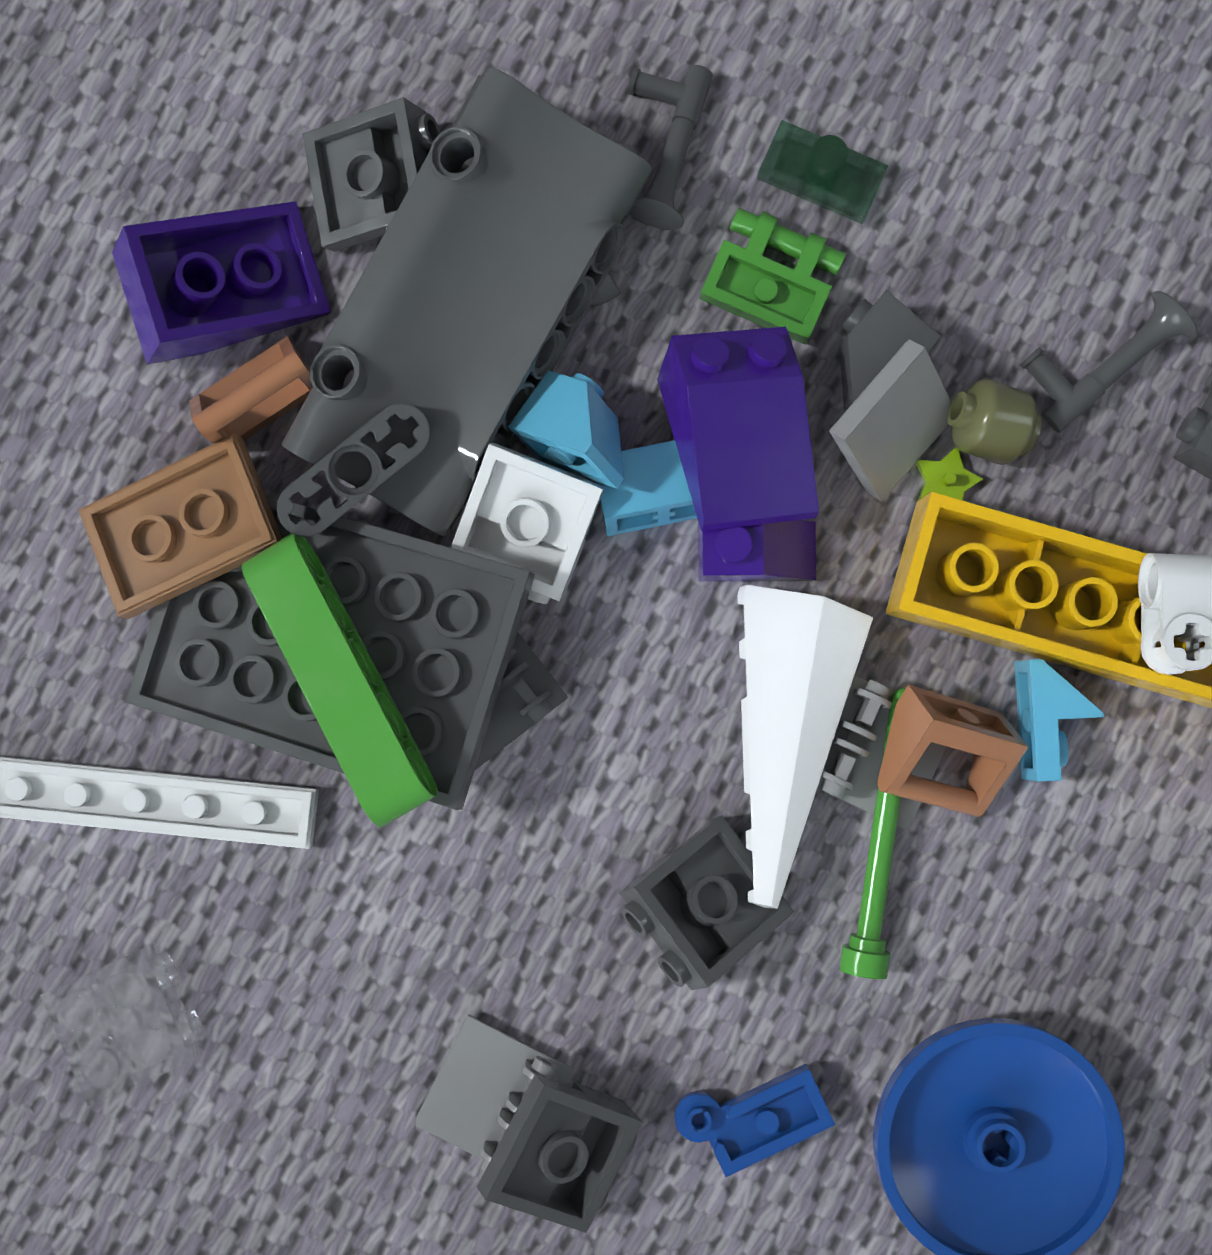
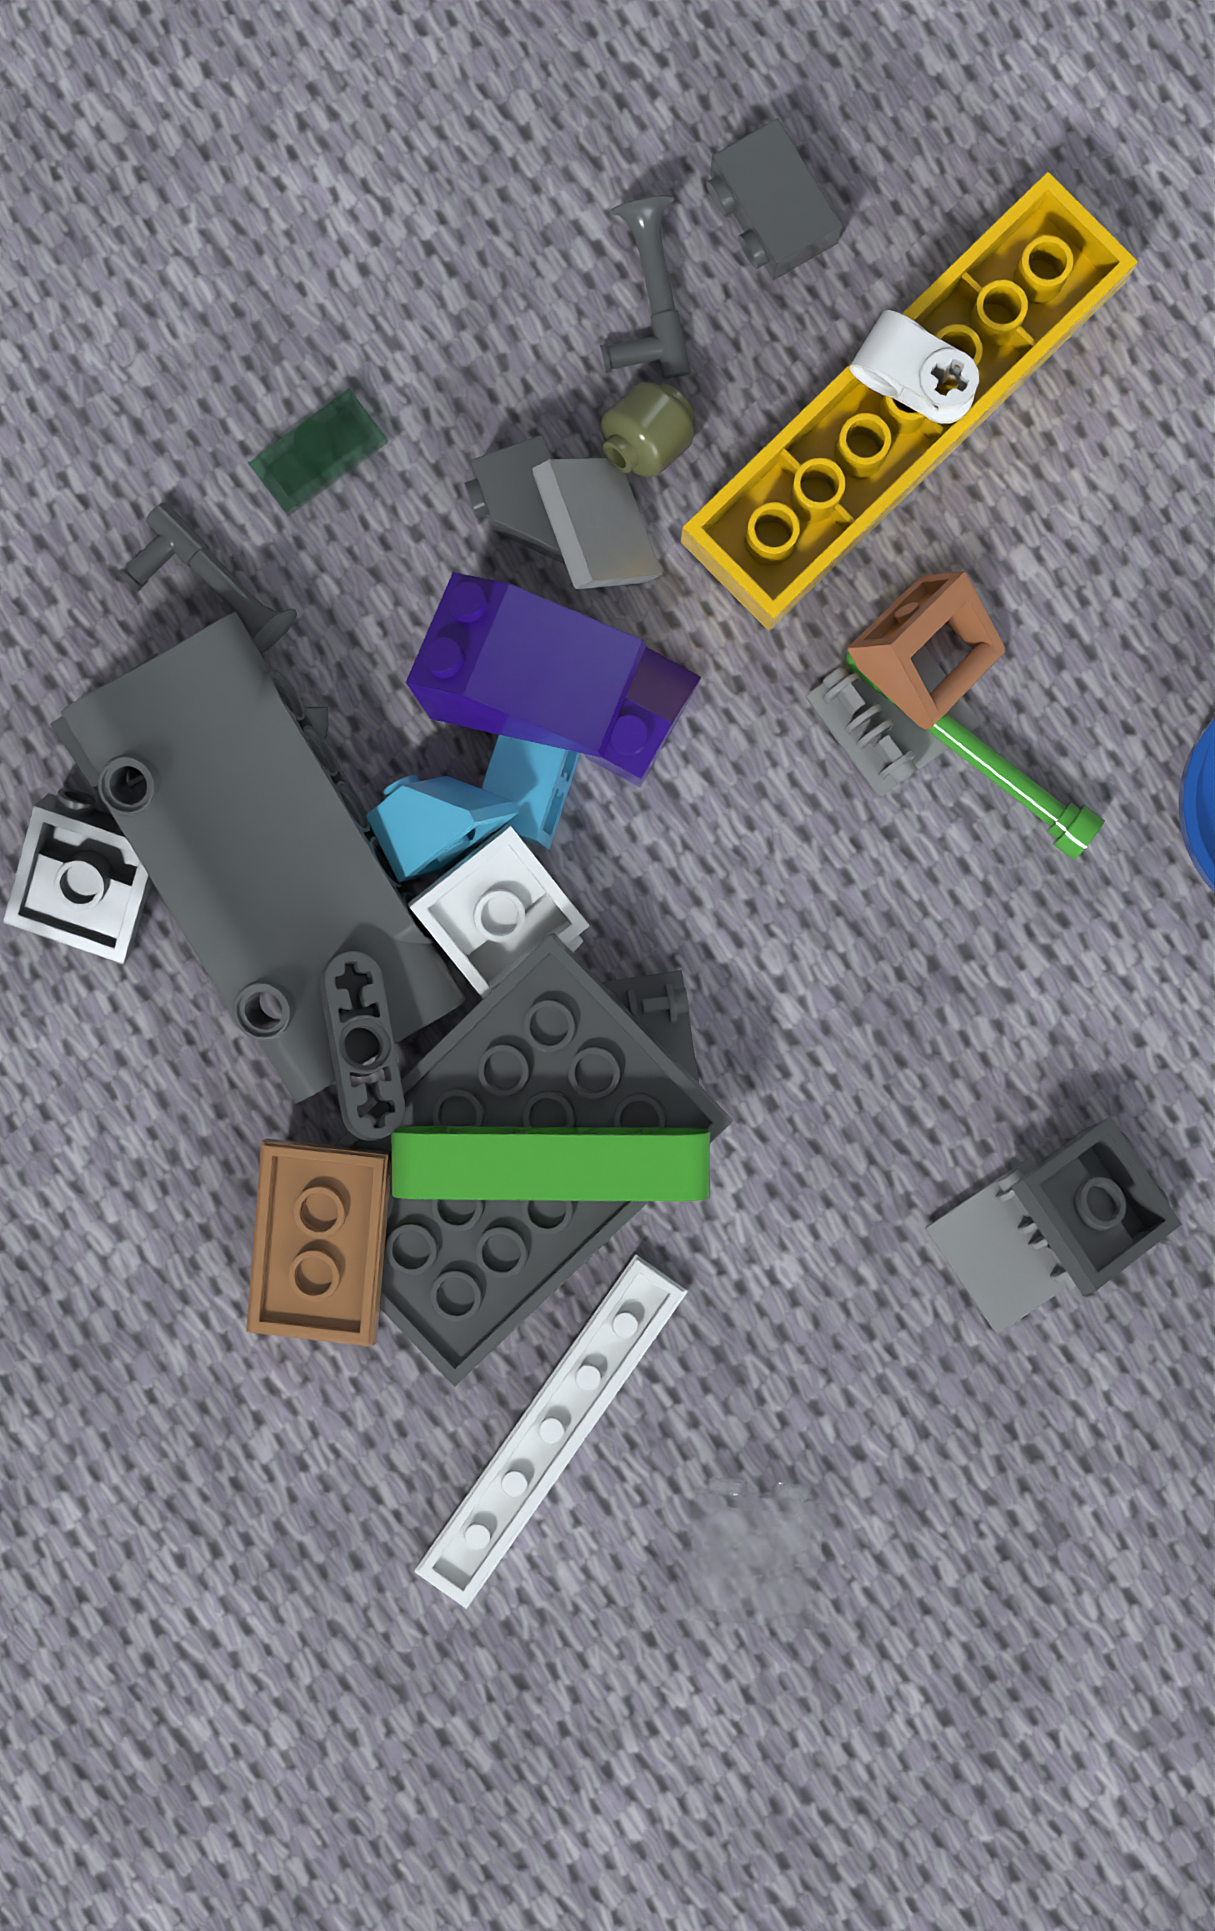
camera: 65 degrees left, 0 degrees up
dark purple slope [112,201,331,365] -> none
nougat tile [189,336,313,443] -> none
dark grey plate [619,815,794,990] -> none
blue hinge [674,1064,835,1178] -> none
bright green plate [699,208,846,345] -> none
white wedge [737,585,873,909] -> none
lime piece [916,447,983,500] -> none
medium azure slope [1014,659,1105,782] -> none

